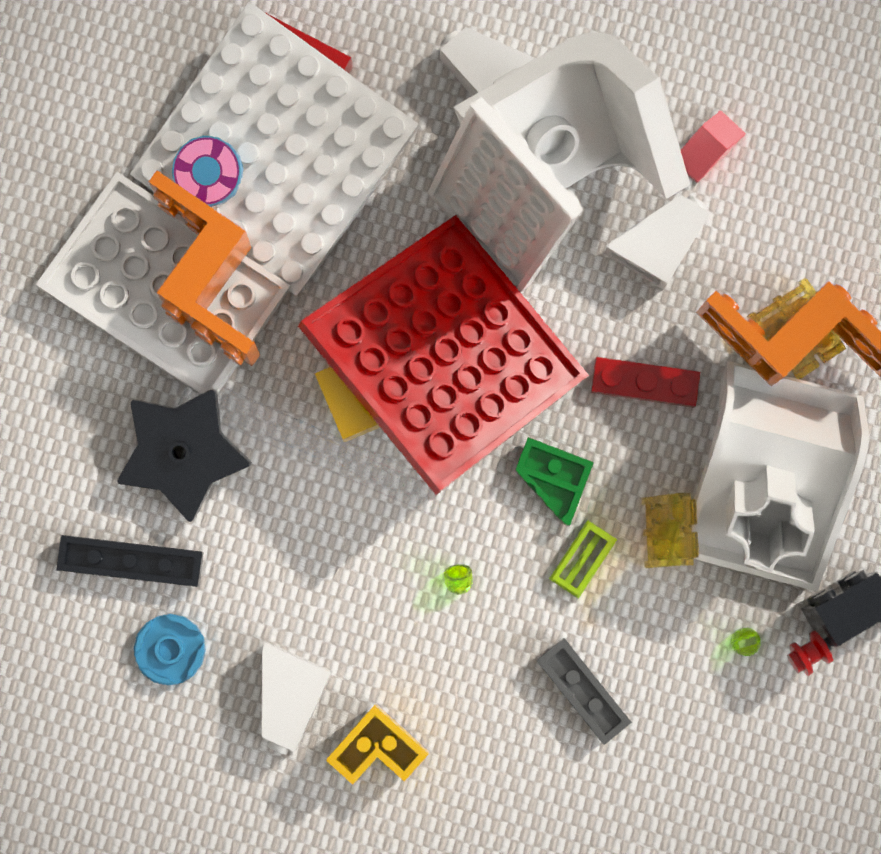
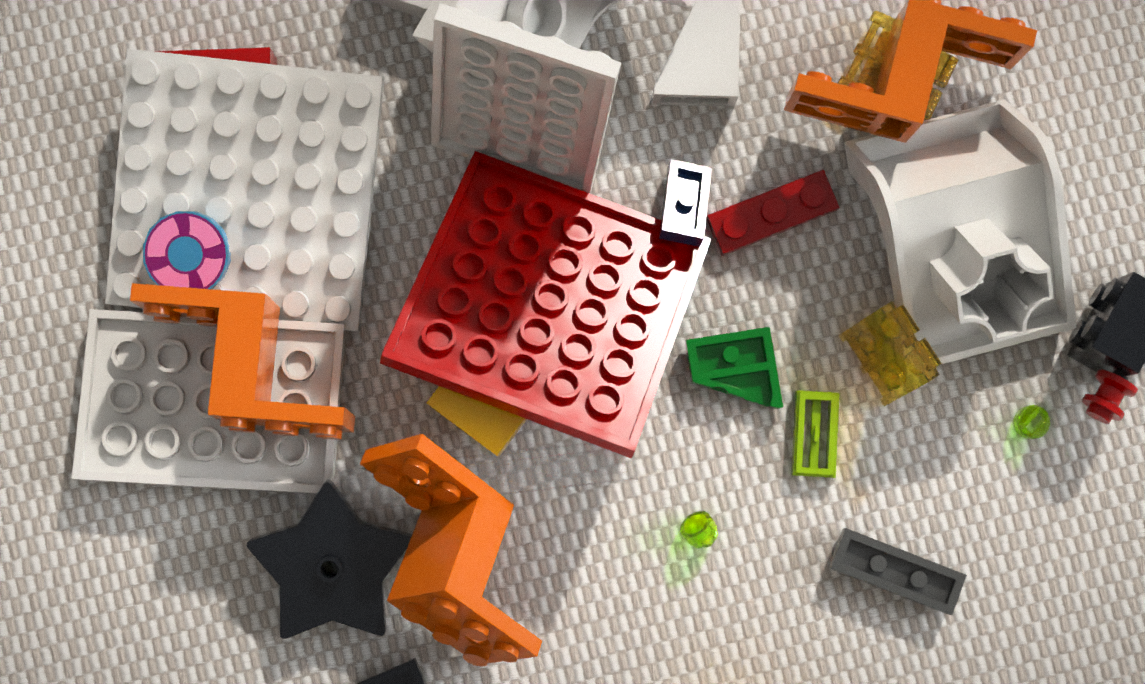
camera: 30 degrees left, 0 degrees up
none -> orange bracket [360,434,542,666]
none -> plate [659,160,712,247]

